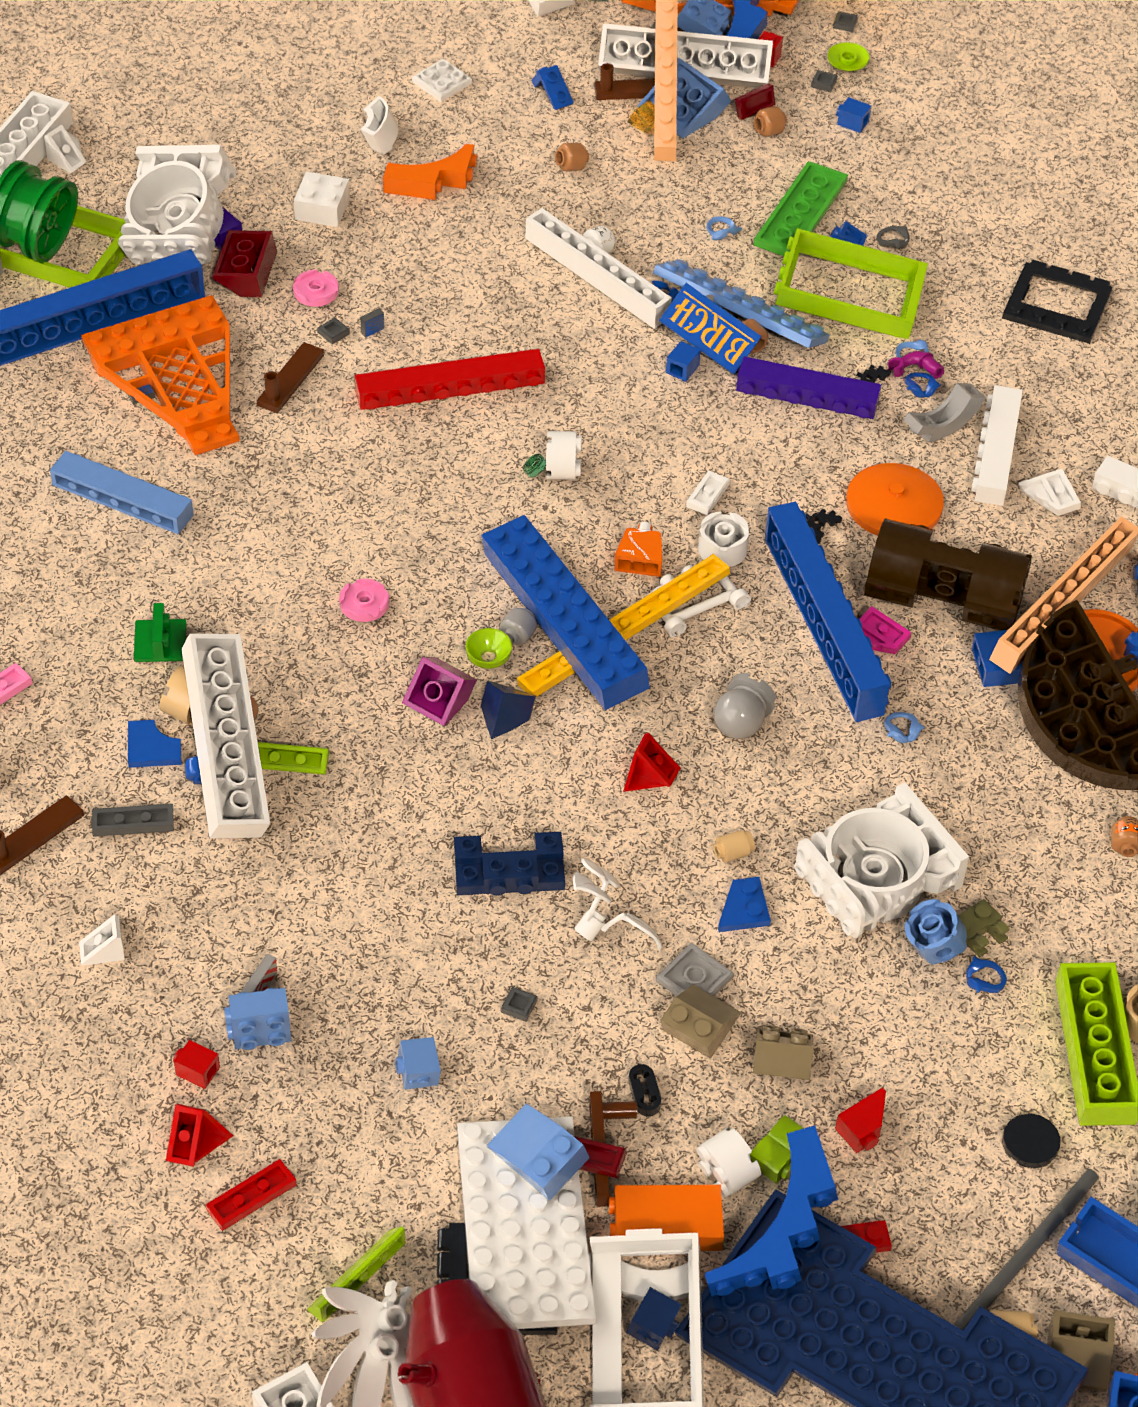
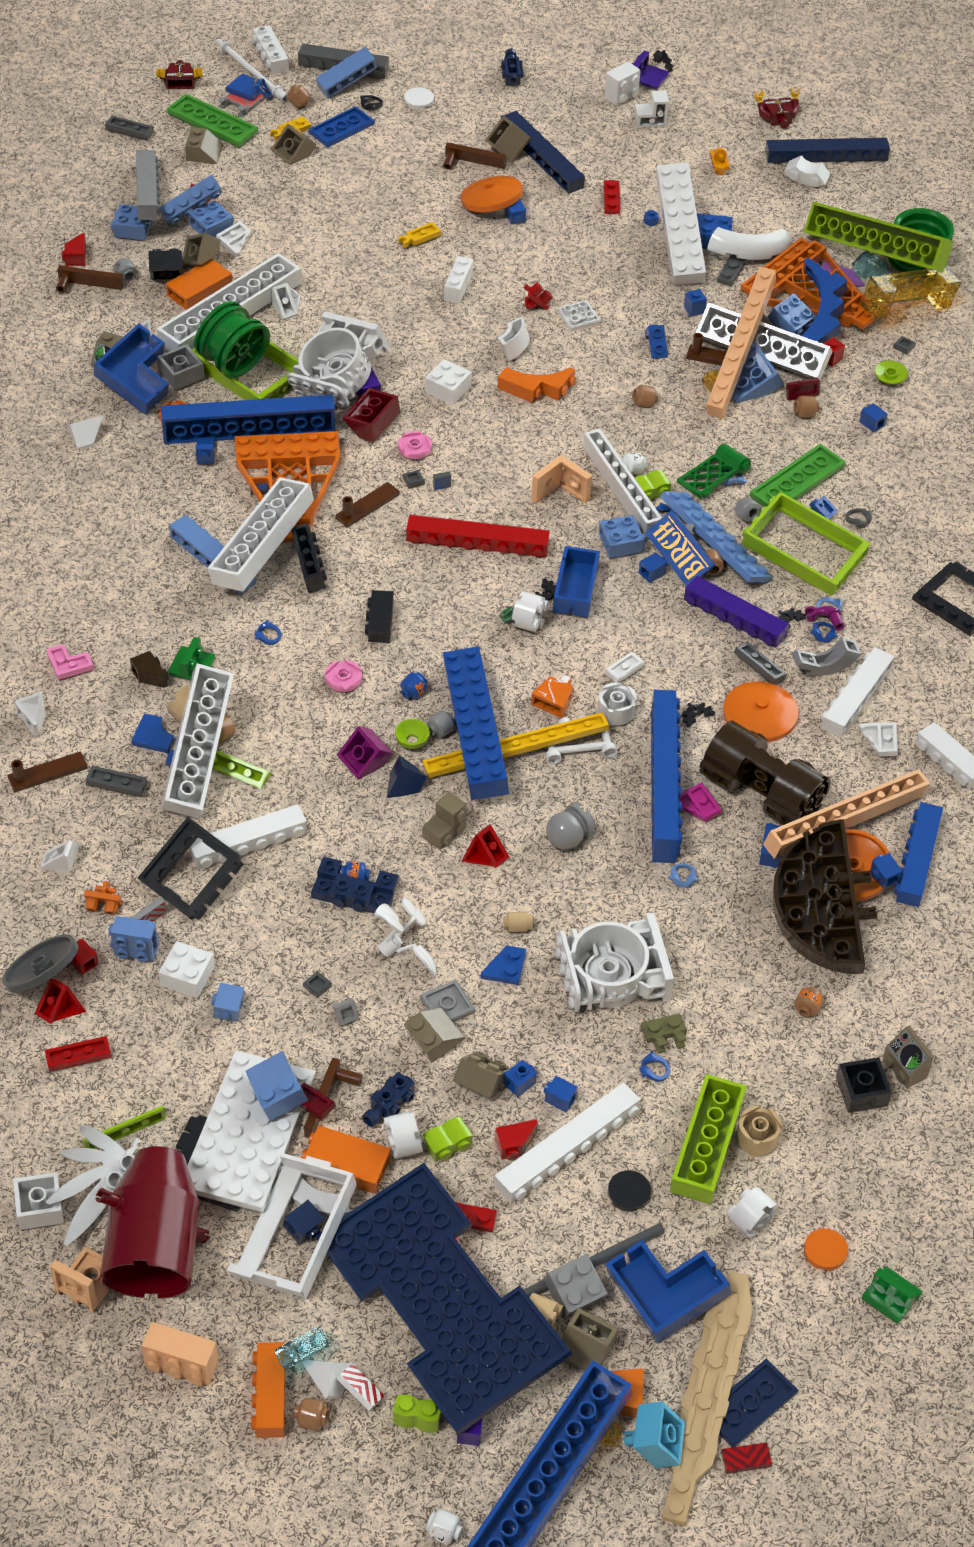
camera: 20 degrees right, 0 degrees up
black beam [629,1064,661,1117] -> none
blue arch [704,1125,838,1296] -> none
dark grey tile [811,70,838,93] -> none
medium blue brick [904,899,967,965] -> none
none -> dark grey dish [2,934,78,993]
none -> orange hips [84,881,123,915]
none -> dark brown slope [130,651,169,688]
none -> black hinge [138,817,244,920]
none -> white brick [159,941,215,998]
none -> white brick [188,804,307,869]
none -> blue bracket [196,438,214,464]
none -> white brick [208,477,314,592]
none -> blue piece [254,620,281,645]
none -> black brick [292,523,327,593]
none -> light grey tile [333,998,359,1026]
none -> blue head [341,861,370,881]
none -> dark blue brick [362,1072,415,1128]
none -> black brick [365,590,394,643]
none -> yellow plate [398,222,441,248]
none -> blue head [400,672,428,700]
none -> dark tan brick [422,791,466,850]
none -> white brick [444,256,473,304]
none -> white brick [494,1082,641,1204]
none -> blue brick [503,1059,537,1098]
none -> red hips [524,282,553,310]
none -> light nougat bracket [531,455,592,503]
none -> black animal [535,579,556,601]
none -> blue brick [543,1076,578,1113]
none -> light grey brick [543,1254,608,1319]
none -> blue piece [553,546,600,617]
none -> medium blue brick [598,515,646,558]
none -> lime brick [635,470,671,501]
none -> green piece [677,444,751,498]
none -> blue brick [684,289,707,317]
none -> dark grey plate [734,642,787,684]
none -> light grey head [735,497,761,523]

